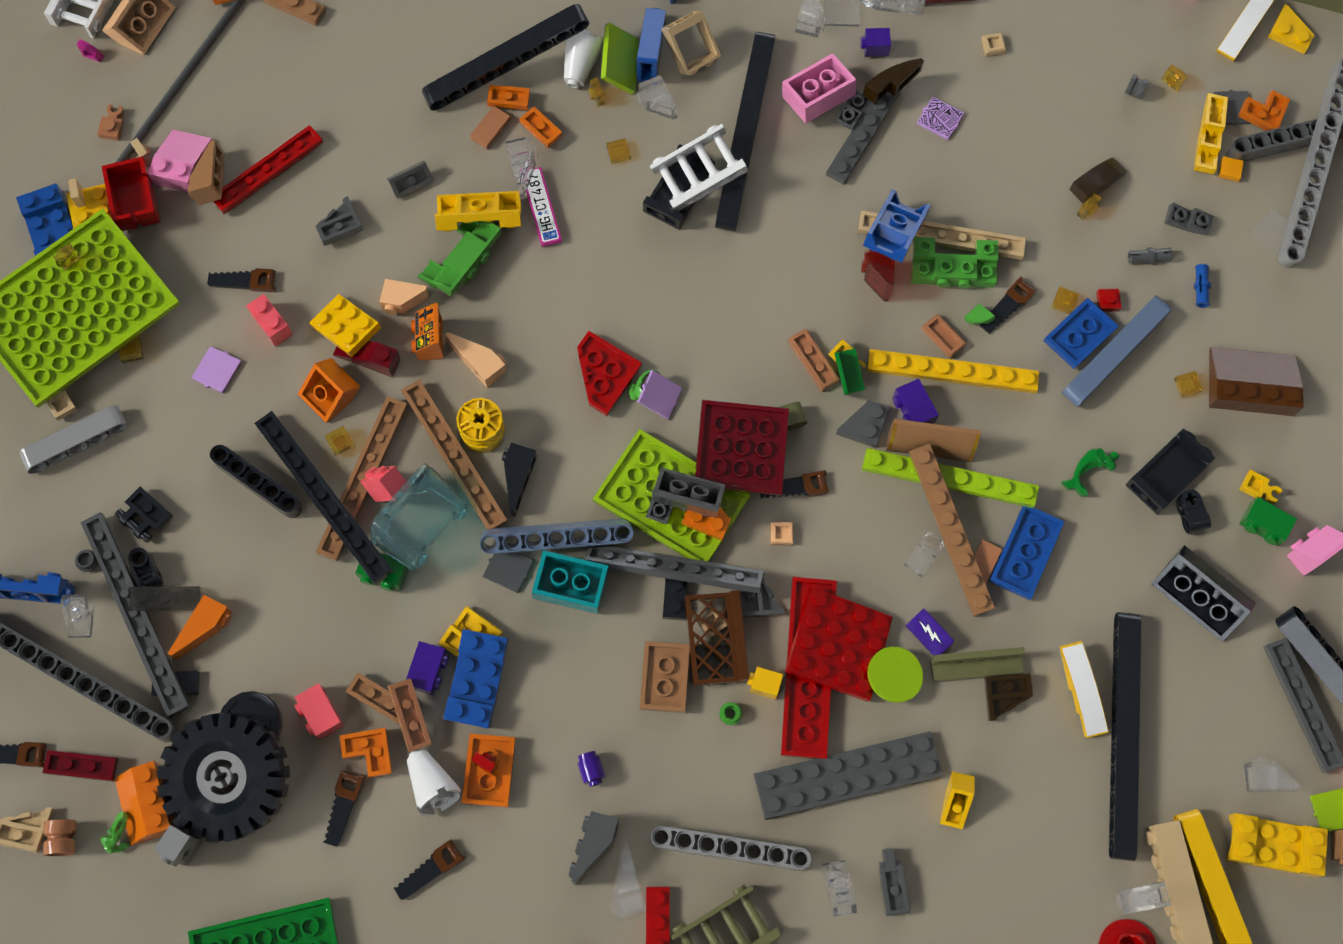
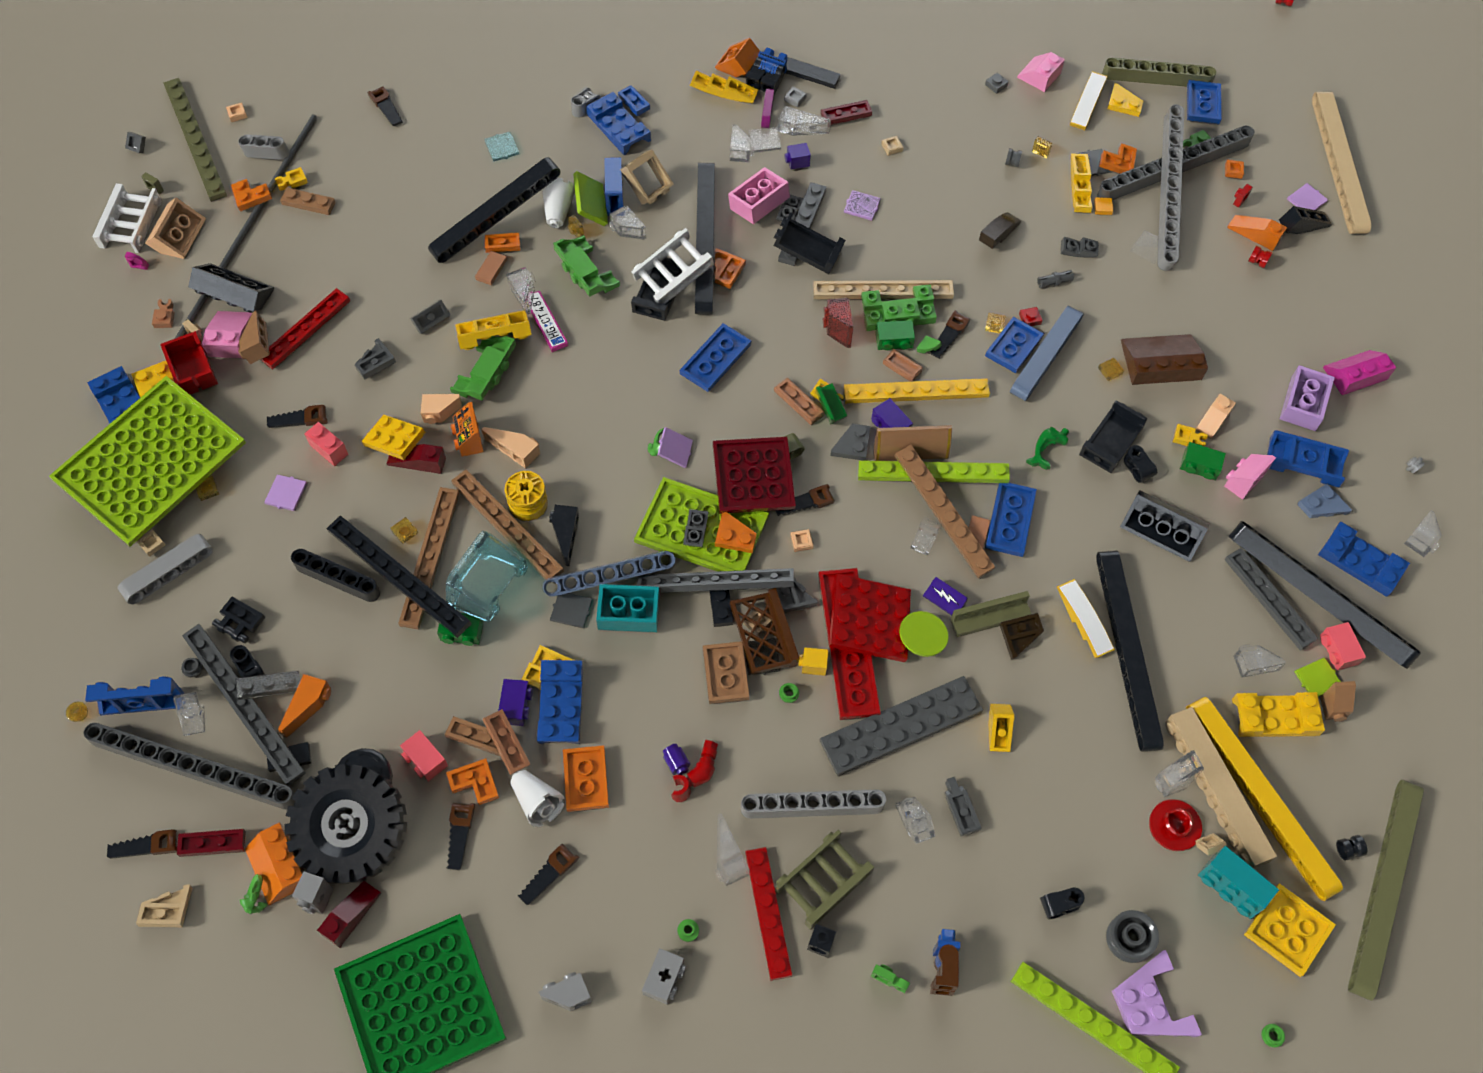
camera: 10 degrees left, 10 degrees down
nougat wheel [43,819,76,856] -> none
clear yellow plate [53,243,81,271] -> none
tan tile [68,178,85,208] -> none
orange slope [298,358,360,423] -> none
coral brick [360,466,410,502] -> none
red plate [471,752,497,775] -> none
orange plate [519,106,563,148] -> none
dark grey slope [568,811,619,885] -> none
red plate [577,331,642,416] -> none
clear yellow tile [606,138,631,164] -> none
dark grey slope [652,468,725,518] -> none
dark brown slope [863,58,924,105] -> none
blue piece [863,189,931,263] -> none
clear yellow plate [1077,193,1101,220] -> none
blue pin [1194,264,1211,308] -> none
none -> slope [188,263,274,313]
none -> dark red slope [317,881,381,948]
none -> bright green bracket [553,235,620,297]
none -> red piece [671,740,718,802]
none -> blue plate [679,323,751,392]
none -> orange wing [715,248,746,289]
none -> black panel [773,212,846,274]
none -> green brick [875,320,915,351]
none -> light nougat slope [1196,394,1236,439]

